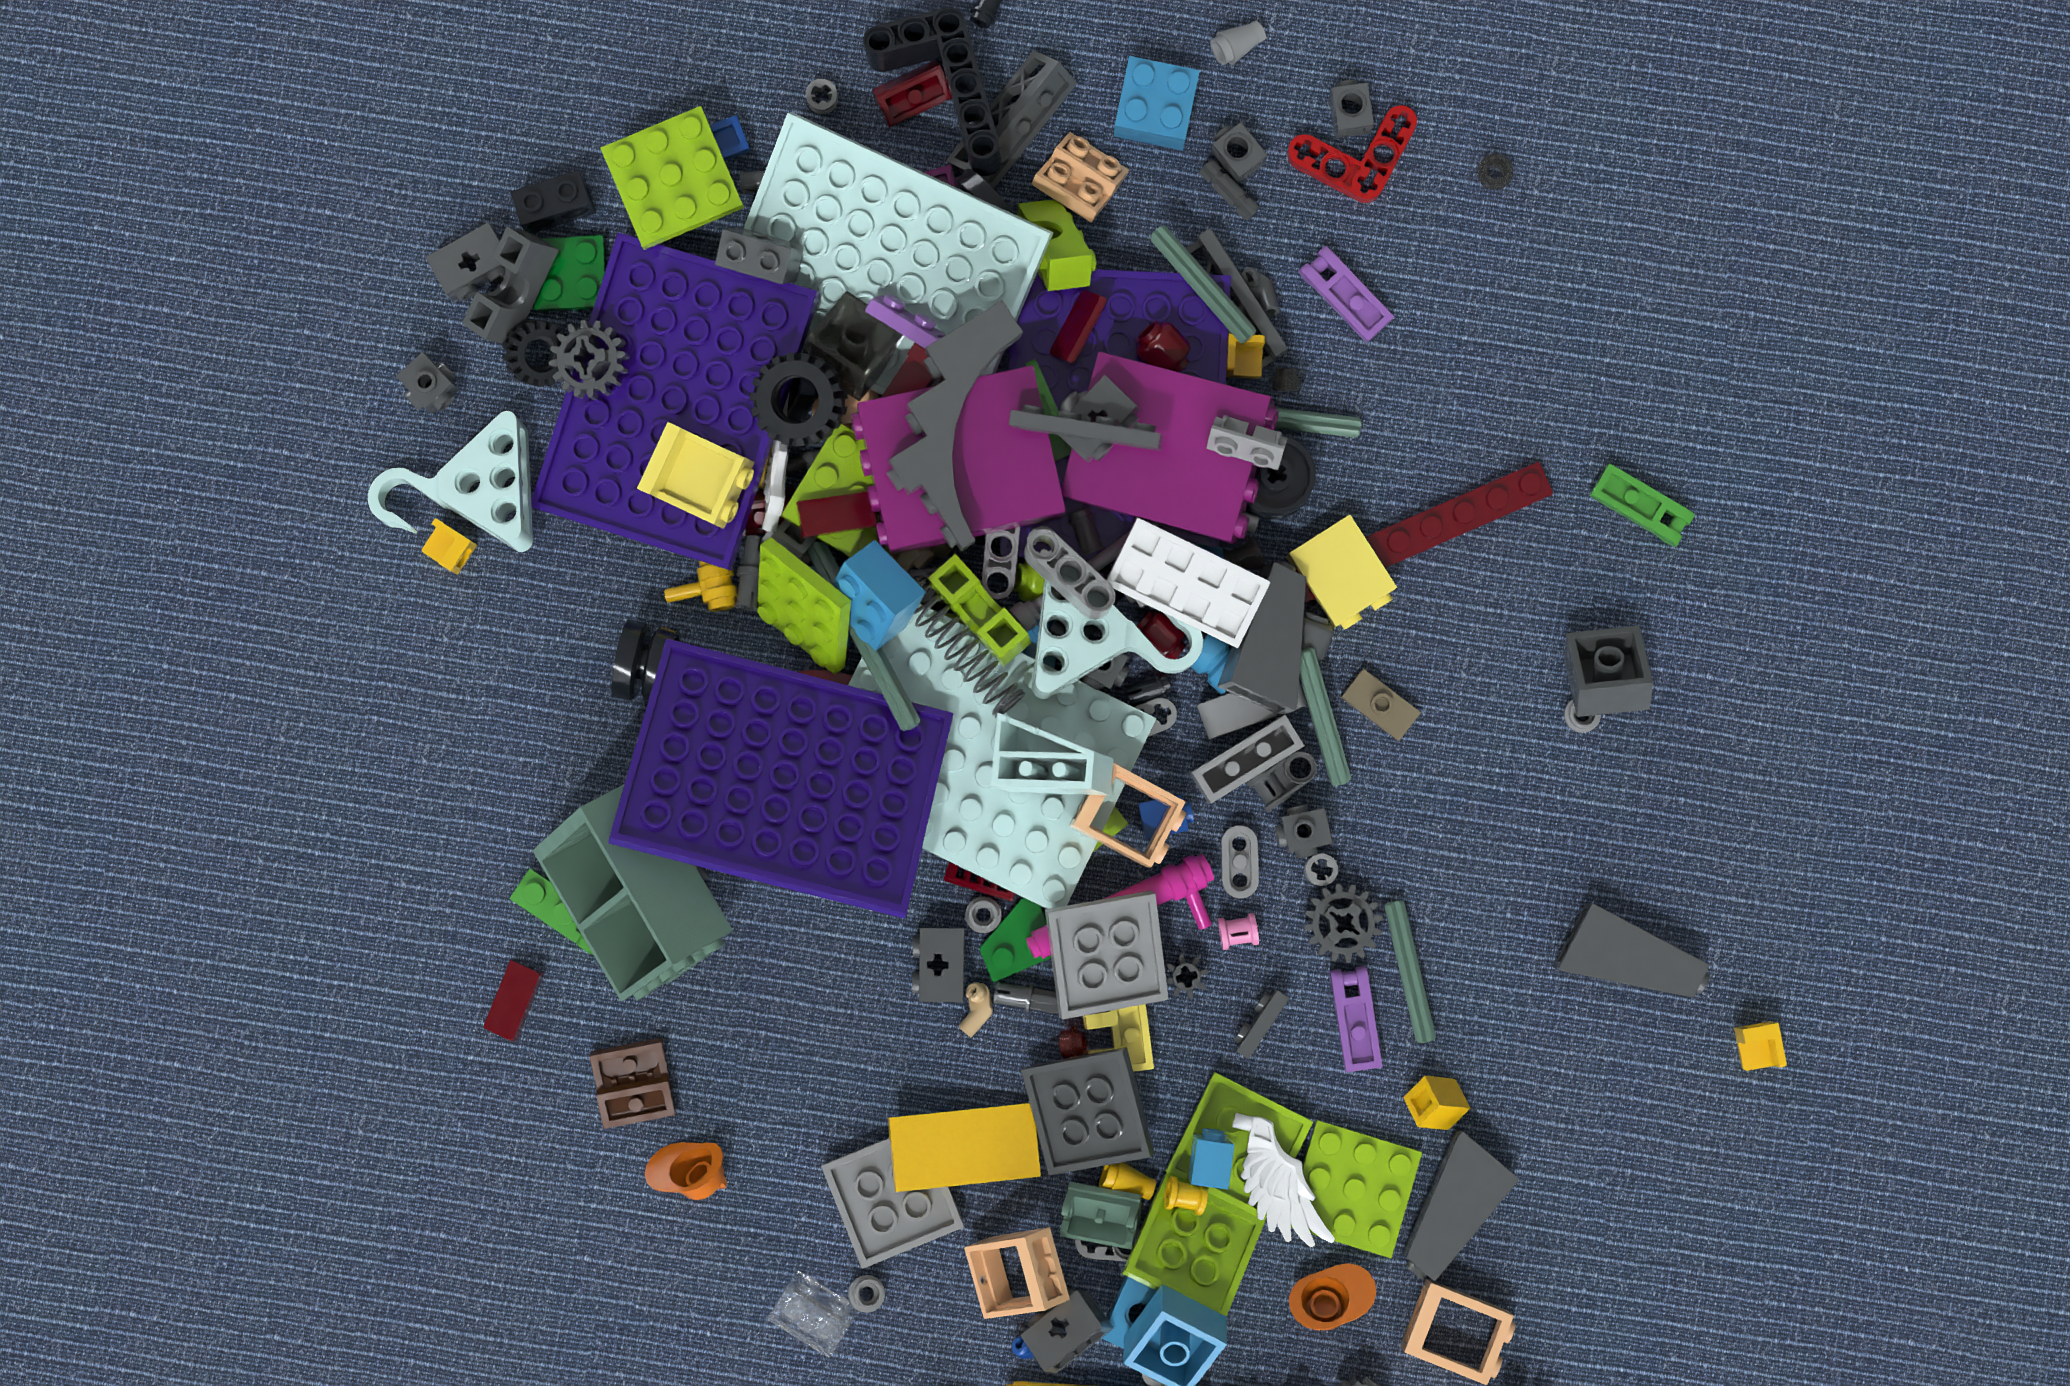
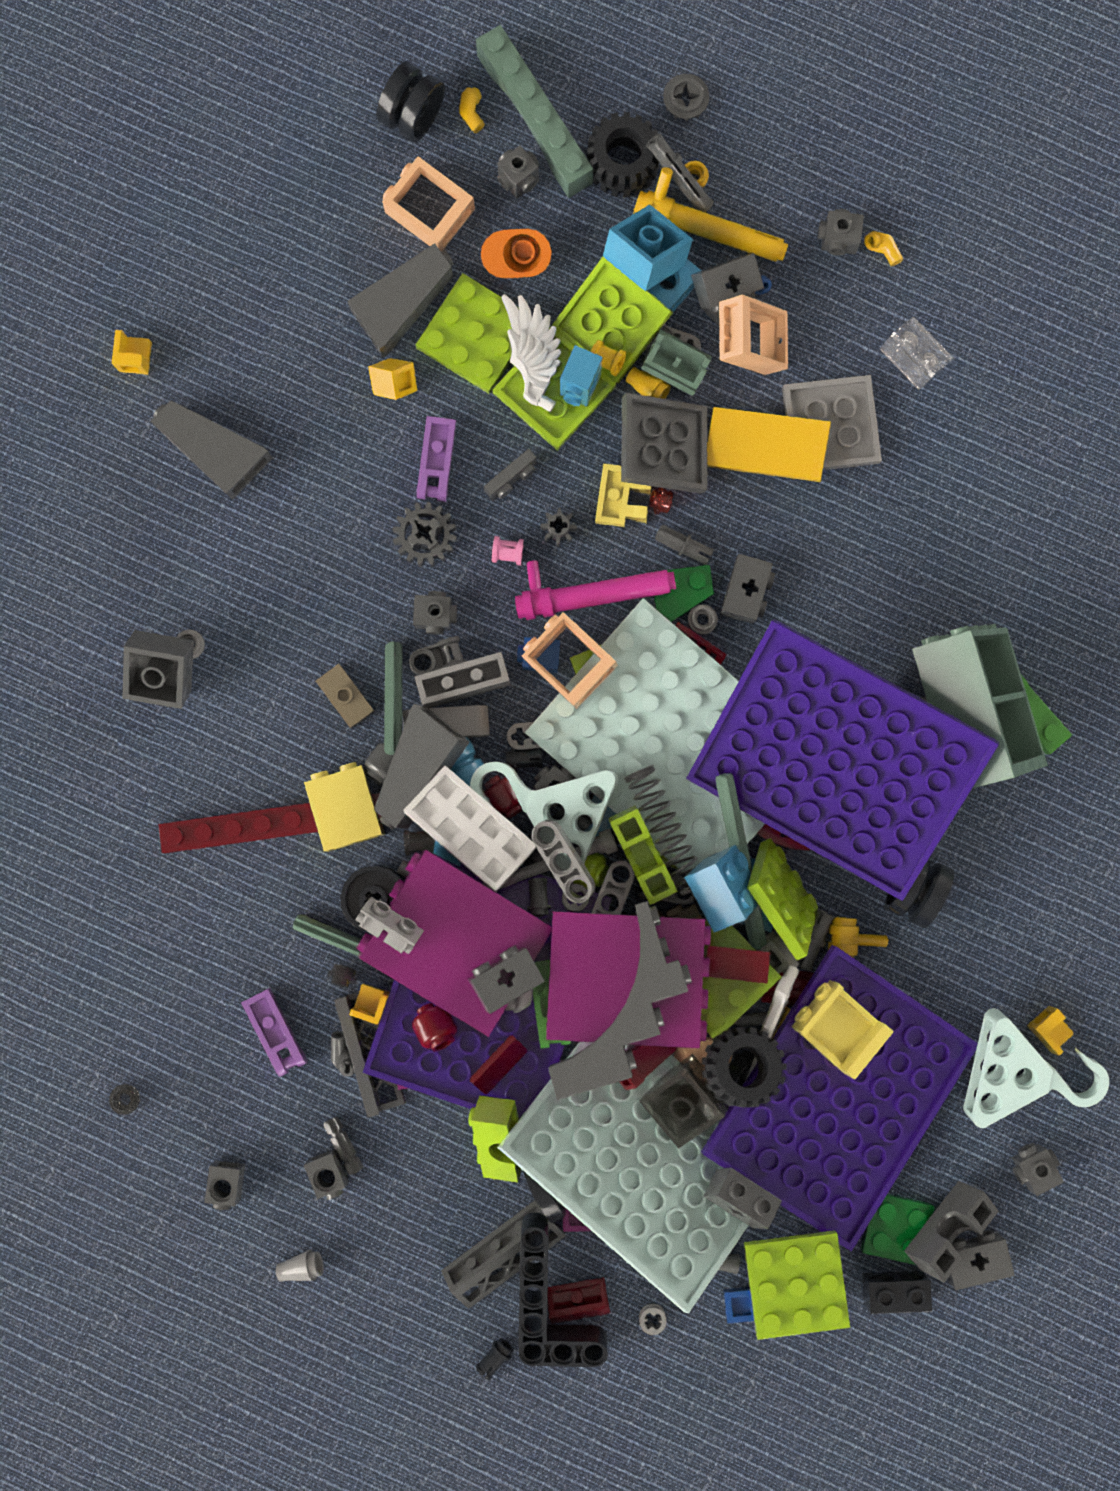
camera: 165 degrees left, 0 degrees up
dark red slope [483,960,545,1042] -> none
black tyre [502,320,571,387] -> none
dark grey gear [549,320,630,400] -> none
reddish brown slope [589,1038,676,1129] -> none
orange piece [644,1142,727,1200] -> none
light grey plate [848,1275,885,1313] -> none
medium lavender plate [865,294,946,348] -> none
tan arm [958,982,993,1038] -> none
light aqua wedge [991,712,1114,795] -> none
dark grey plate [1009,405,1164,451] -> none
light nougat slope [1031,132,1129,223] -> none
light grey plate [1045,890,1169,1020] -> none
dark azure brick [1114,56,1200,151] -> none
sand green axle [1150,225,1256,344] -> none
light grey plate [1221,825,1259,898] -> none
red beam [1287,105,1417,203] -> none
light grey bush [1304,853,1338,886] -> none
sand green axle [1385,900,1436,1043] -> none
bright green plate [1589,463,1695,547] -> none

